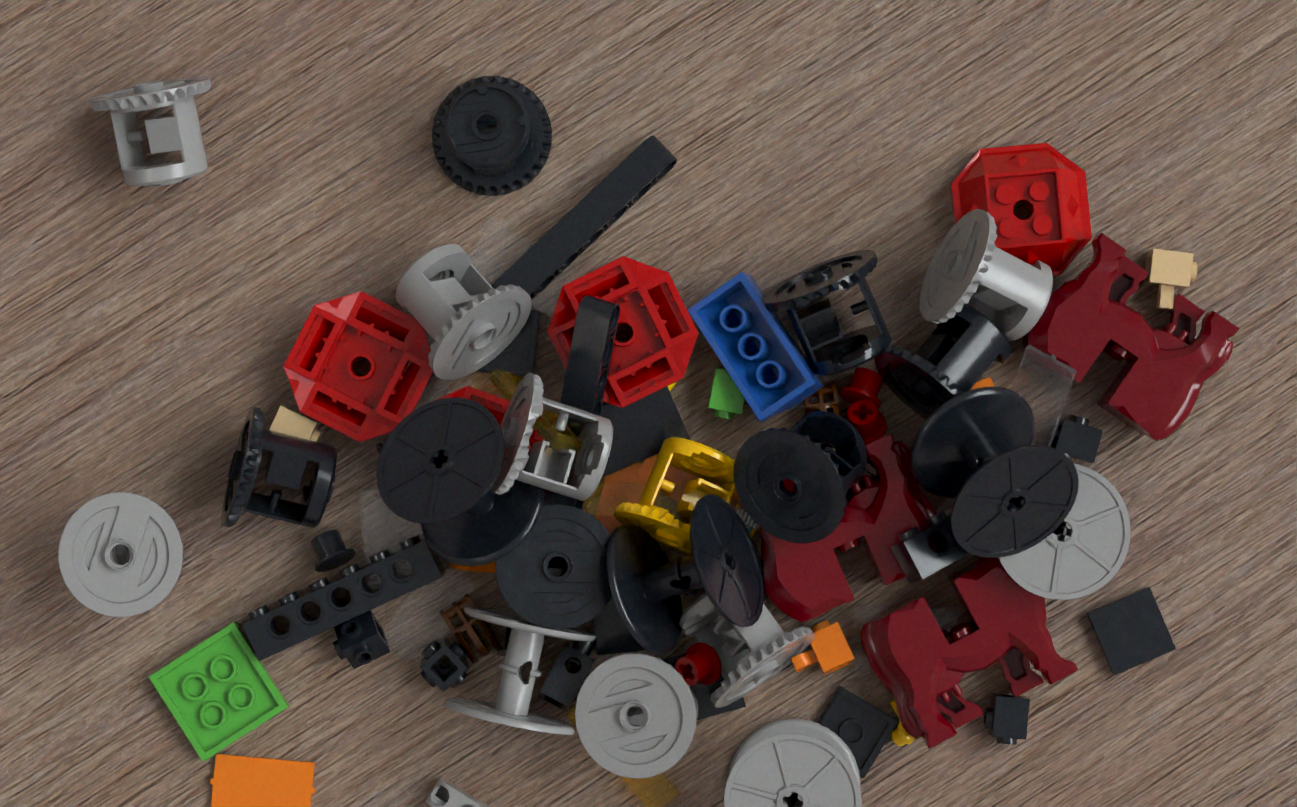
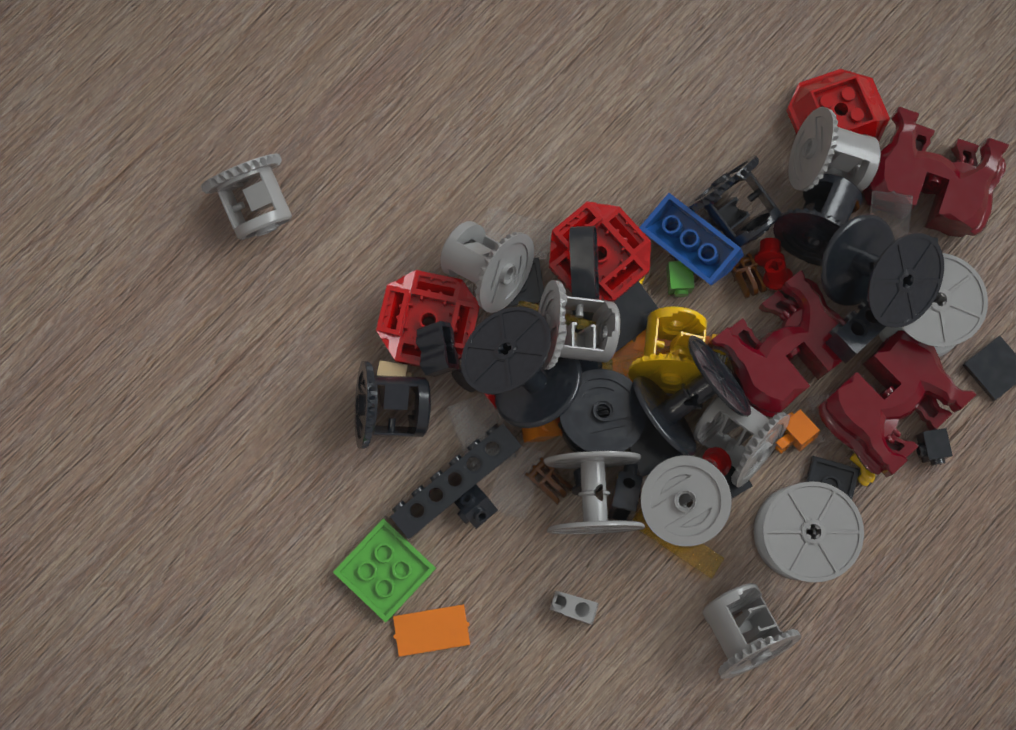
camera: 20 degrees left, 10 degrees down
light grey piece [58,492,184,617] -> none
black piece [311,529,356,572] -> none
black brick [420,638,469,692] -> none
black piece [432,76,552,196] -> none
black beam [491,135,678,301] -> none
black piece [733,411,867,543] -> none
tan brick [1144,249,1197,310] -> none
none -> black brick [416,321,459,377]

